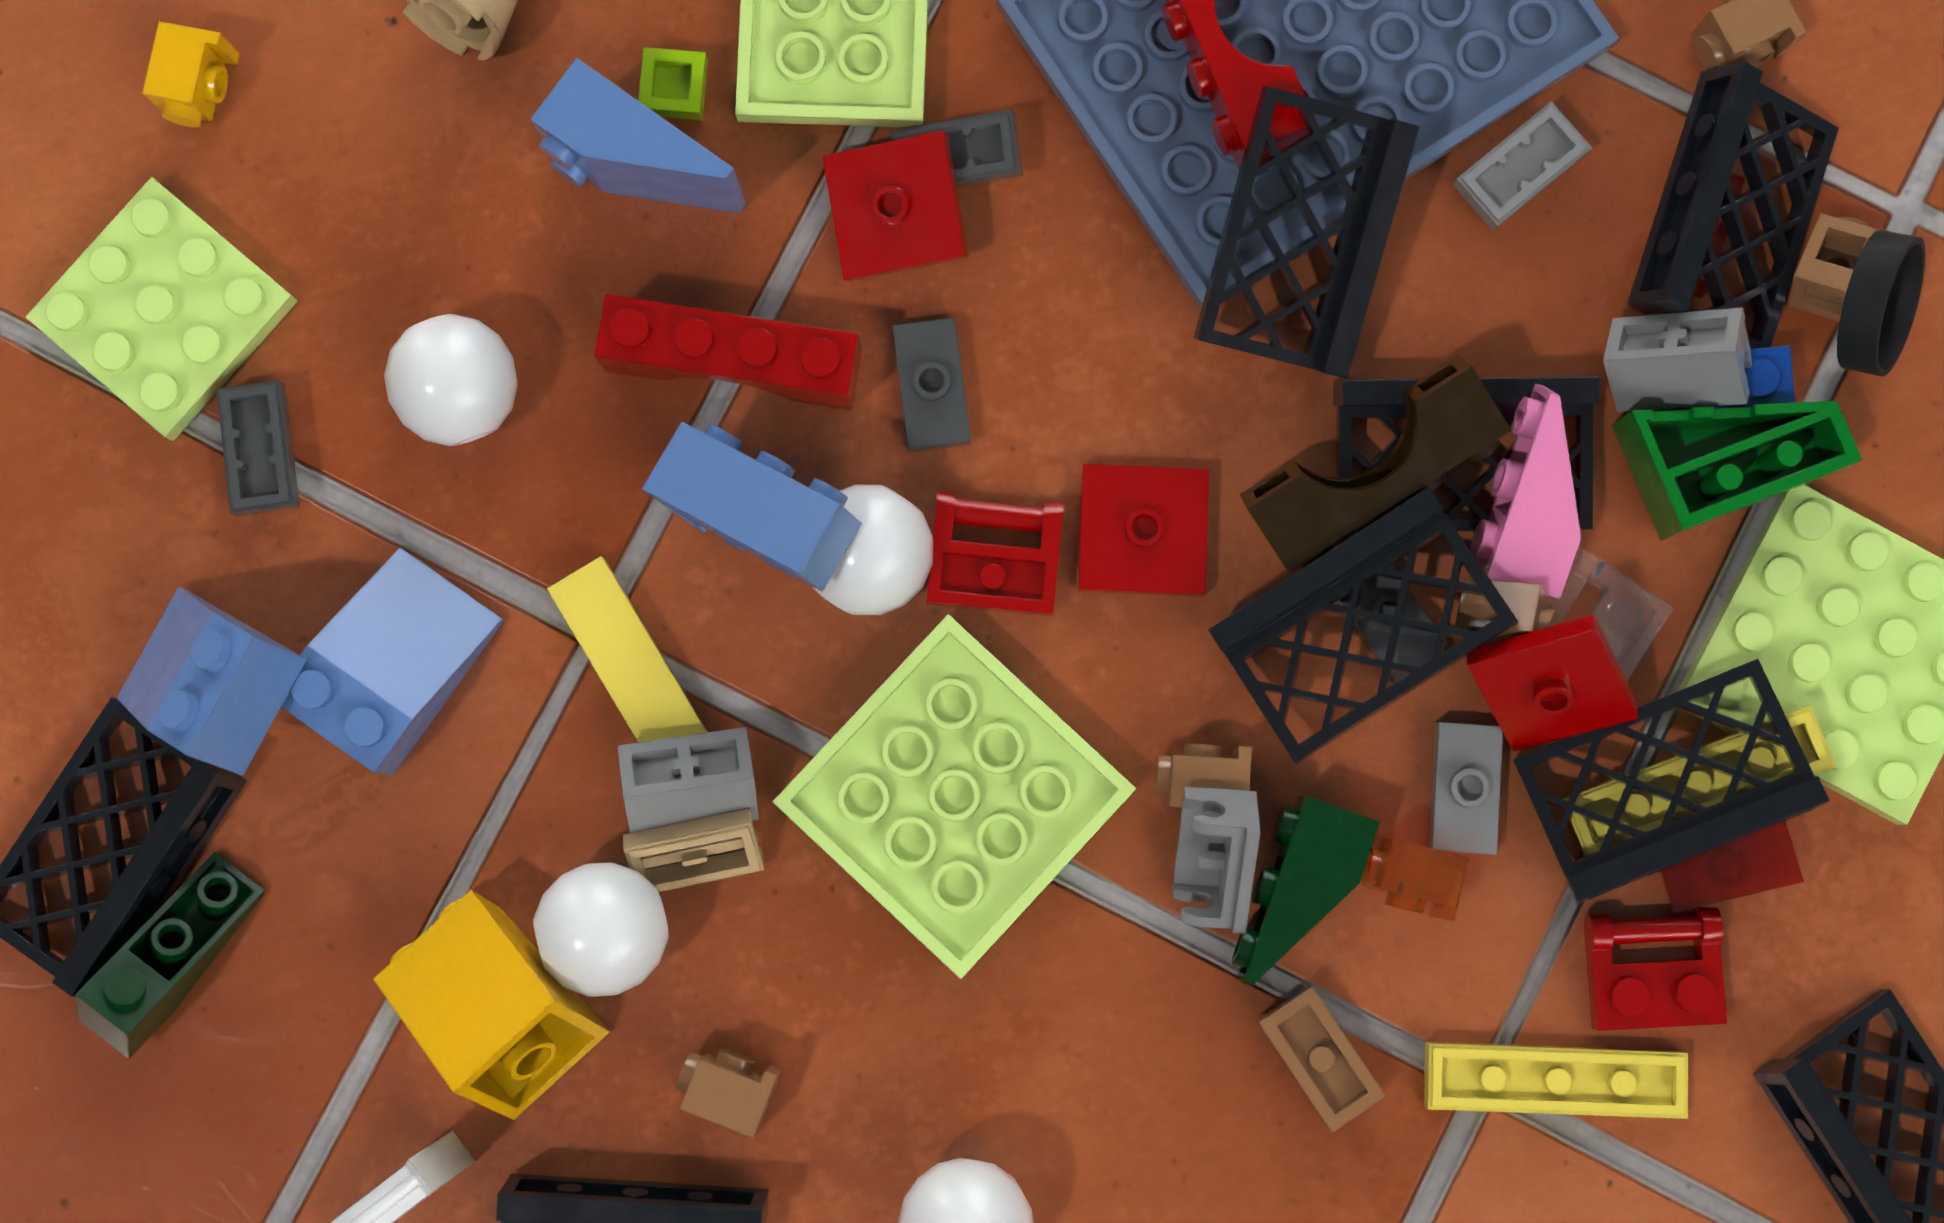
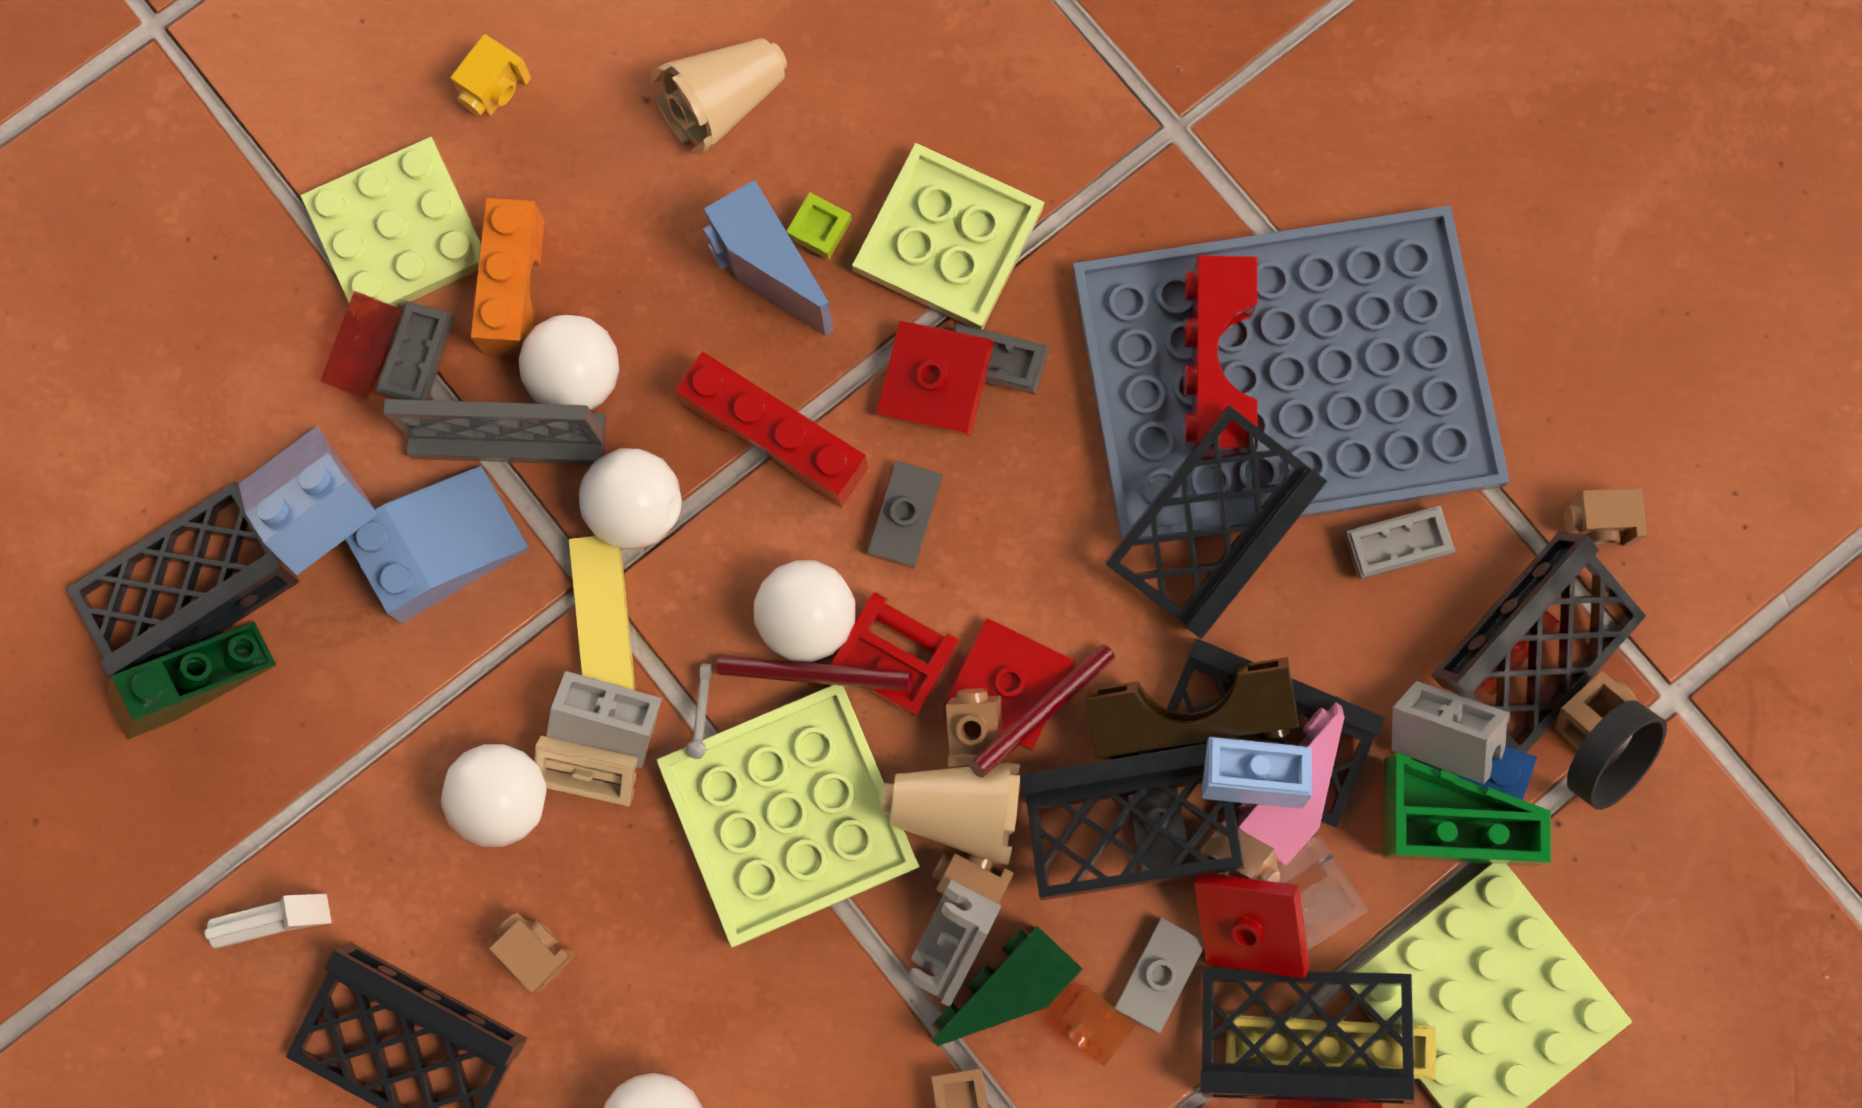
camera: 25 degrees right, 5 degrees down
yellow slope [373,890,610,1120] -> none
medium blue wedge [642,422,862,592] -> none
none -> clear red plate [320,291,403,399]
none -> dark grey fence [384,399,607,465]
none -> orange arch [471,198,545,356]
none -> white piece [579,448,682,549]
none -> light grey hinge [686,663,712,759]
none -> dark red bar [717,656,913,692]
none -> tan cone [880,762,1020,865]
none -> medium nougat brick [946,688,1003,767]
none -> dark red bar [969,645,1115,778]
none -> light blue slope [1202,737,1312,808]

